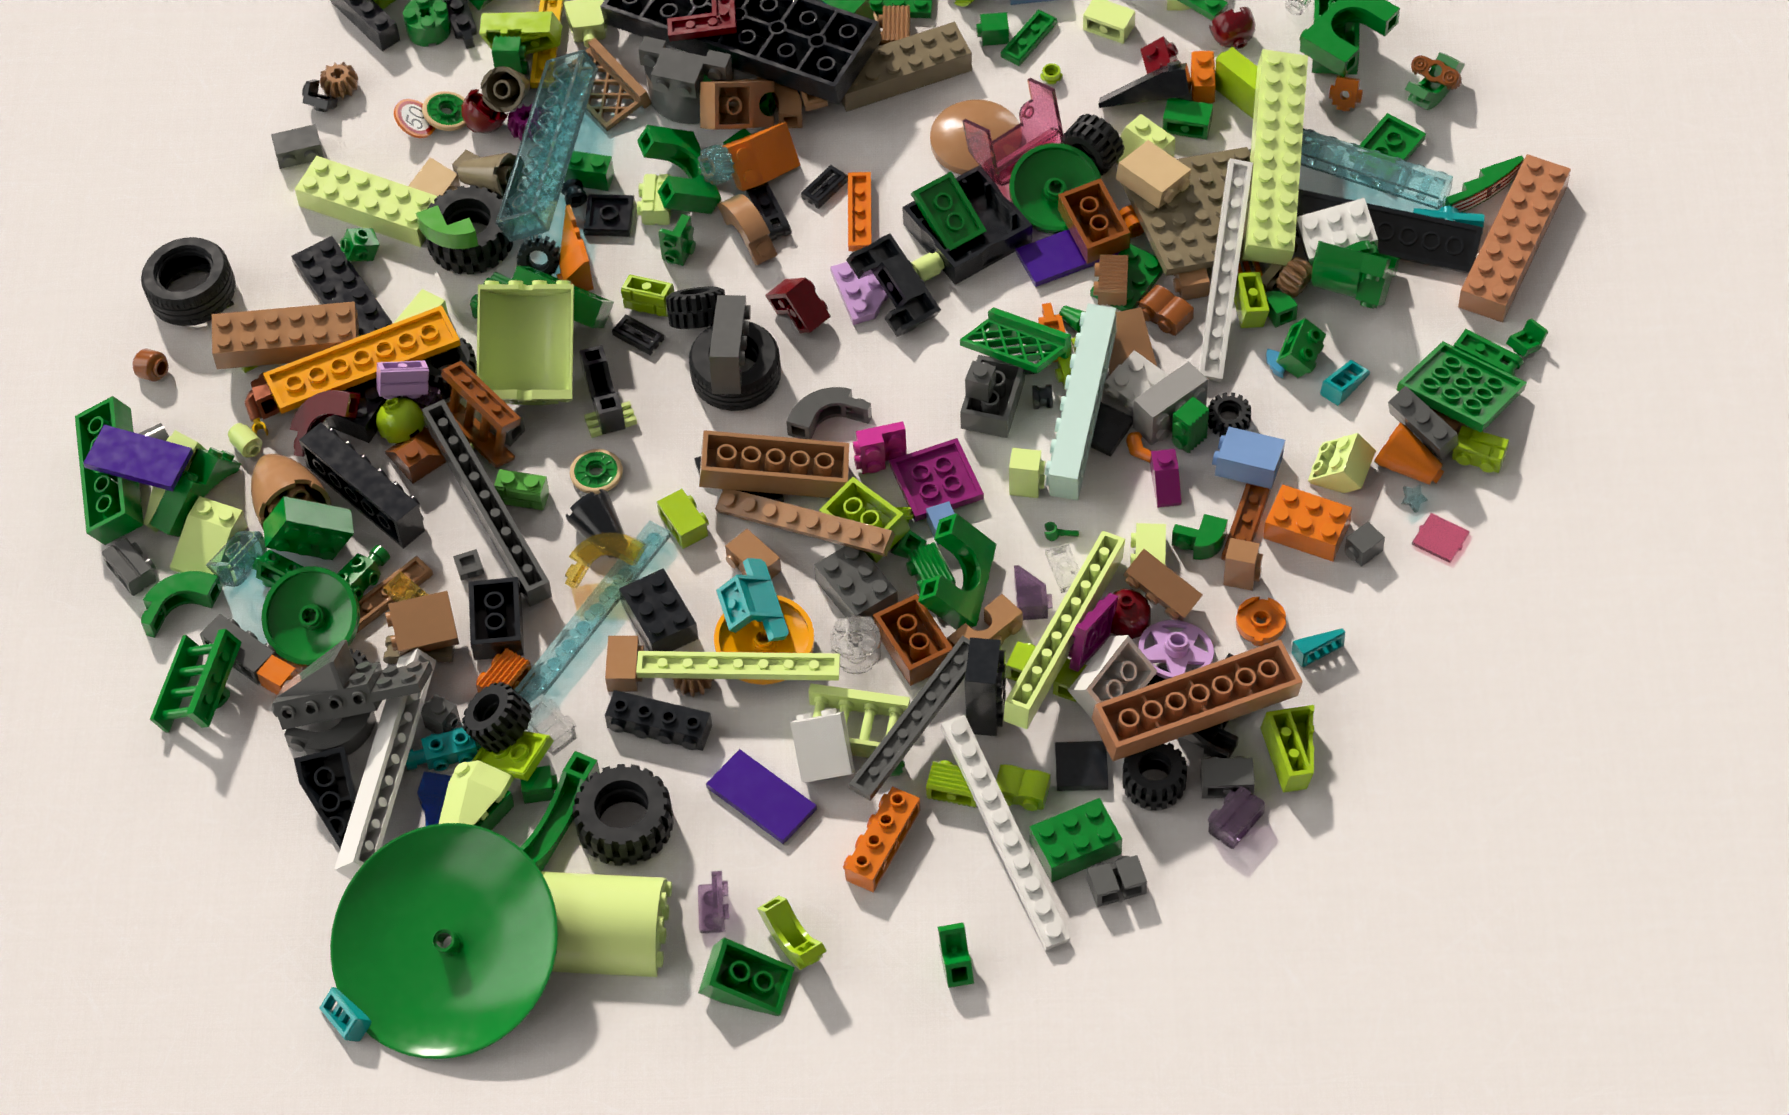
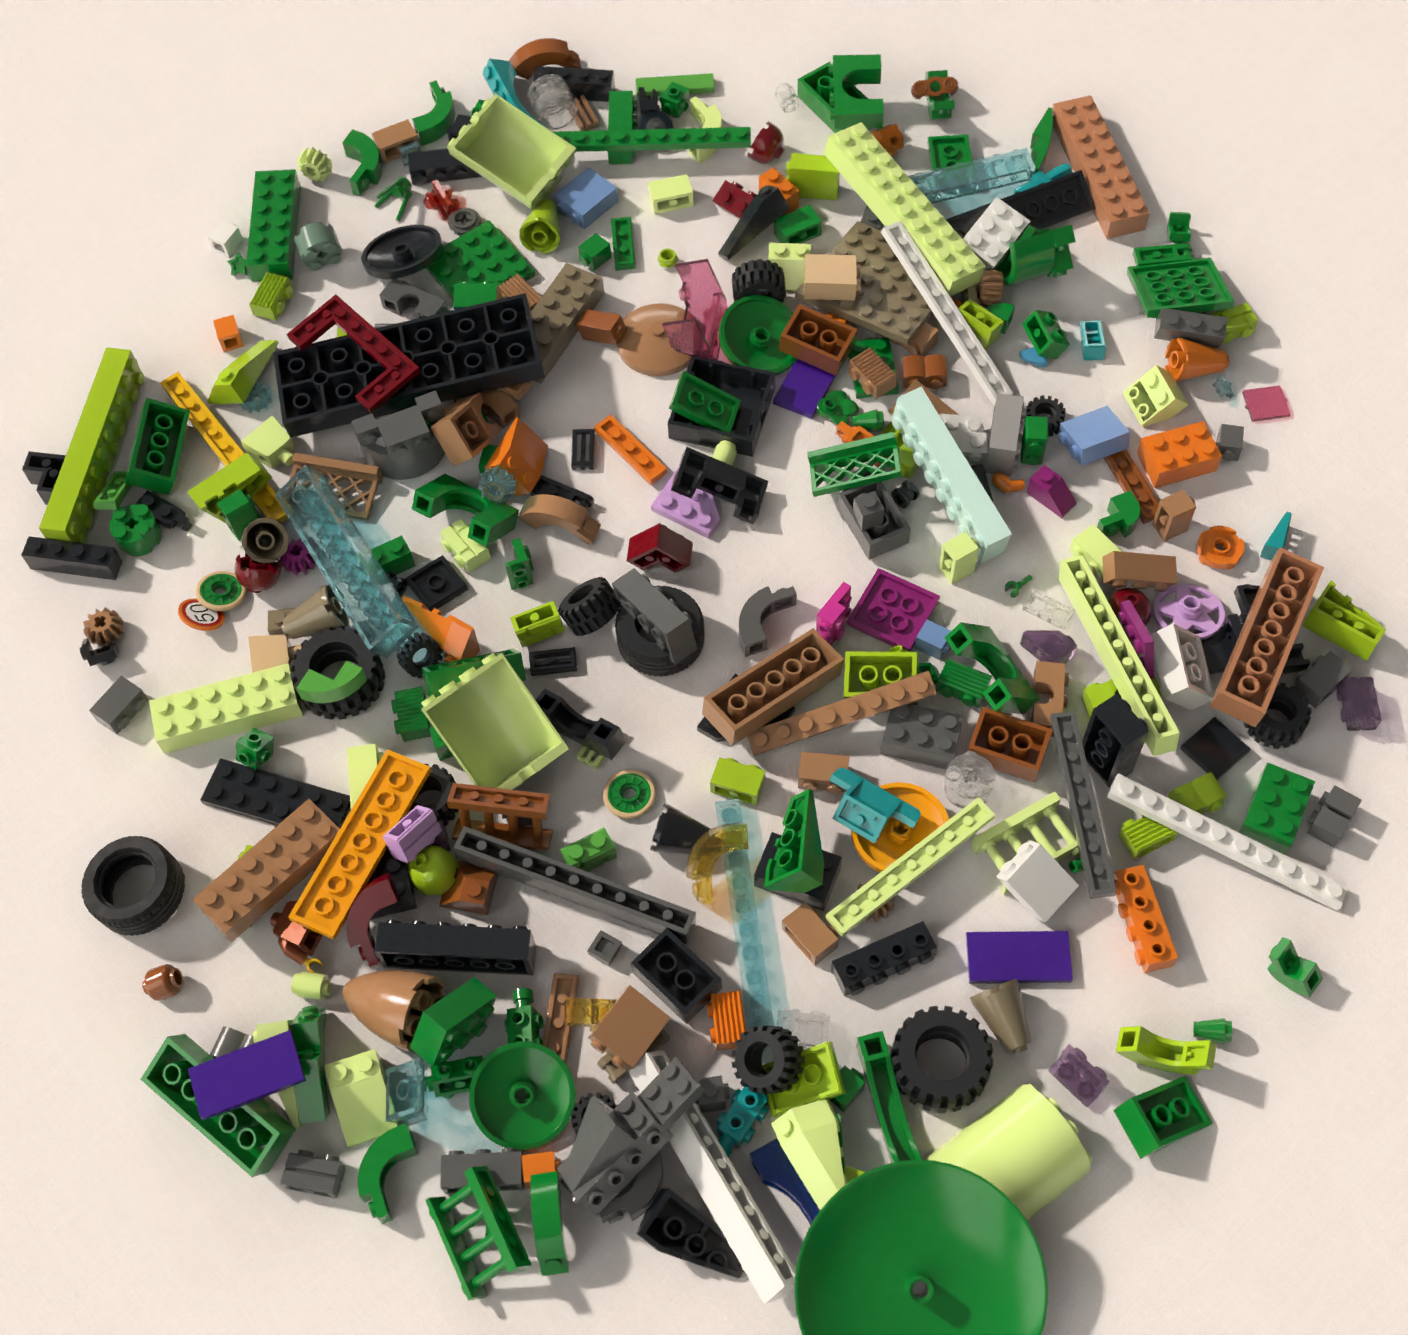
camera: 40 degrees left, 5 degrees up
none -> green arch [530,1171,569,1276]
none -> dark orange brick [576,309,627,345]
none -> green wedge [764,788,824,893]
none -> green plate [817,390,860,425]
none -> dark tan cone [970,978,1031,1055]
none -> green cone [1193,1018,1232,1044]

